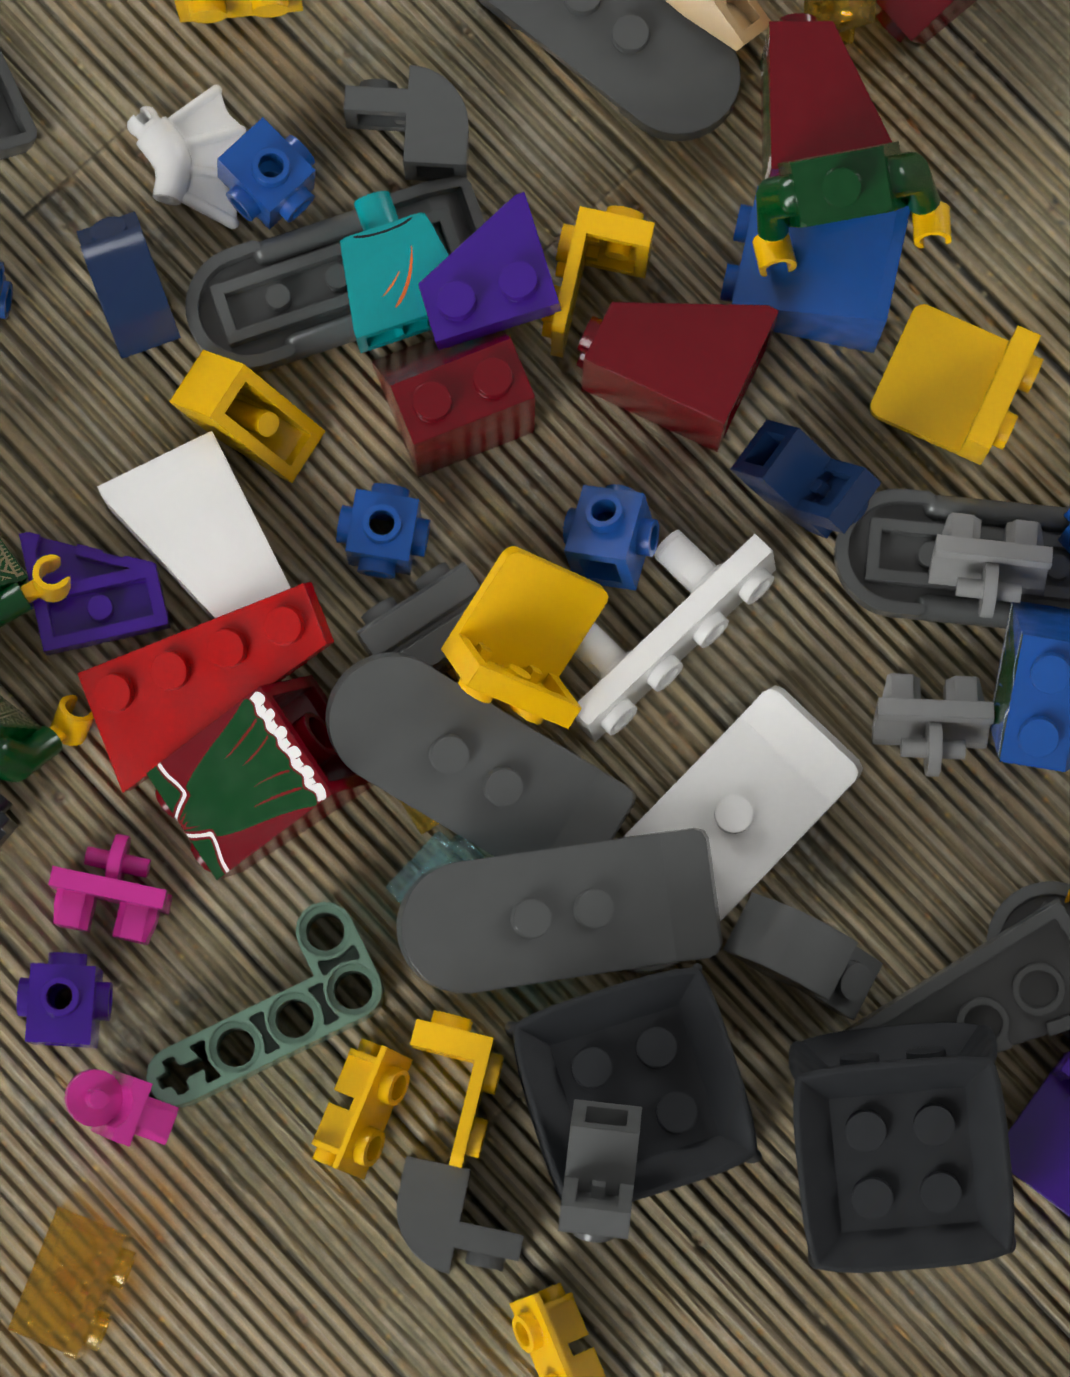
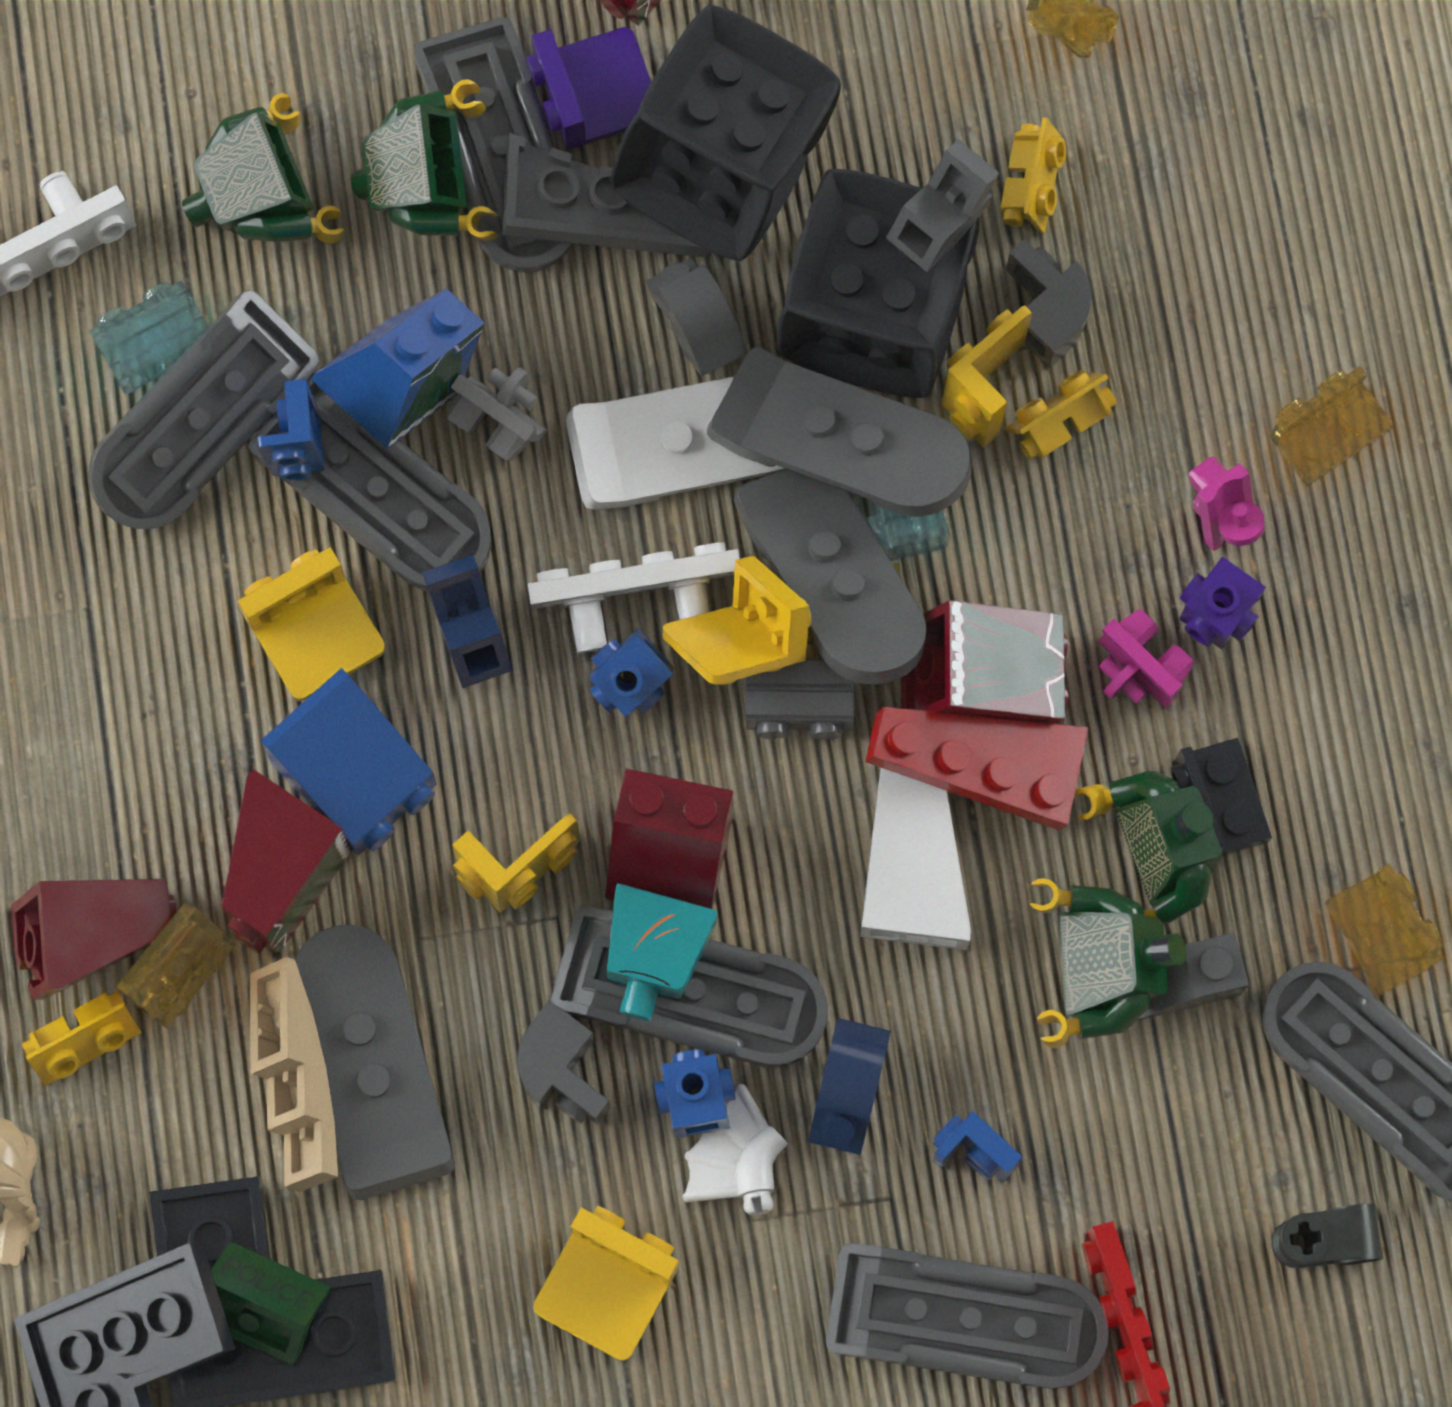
camera: 145 degrees left, 5 degrees down
dark purple wing [19,532,171,656] -> none
sand green beam [146,902,385,1108] -> none
yellow slope [169,350,326,483] -> none
blue brick [336,483,431,579] -> none
dark purple wing [418,192,562,350] -> none
dark red slope [576,302,779,452] -> none
dark green torso [752,141,952,277] -> none
light grey hips [928,512,1053,618] -> none

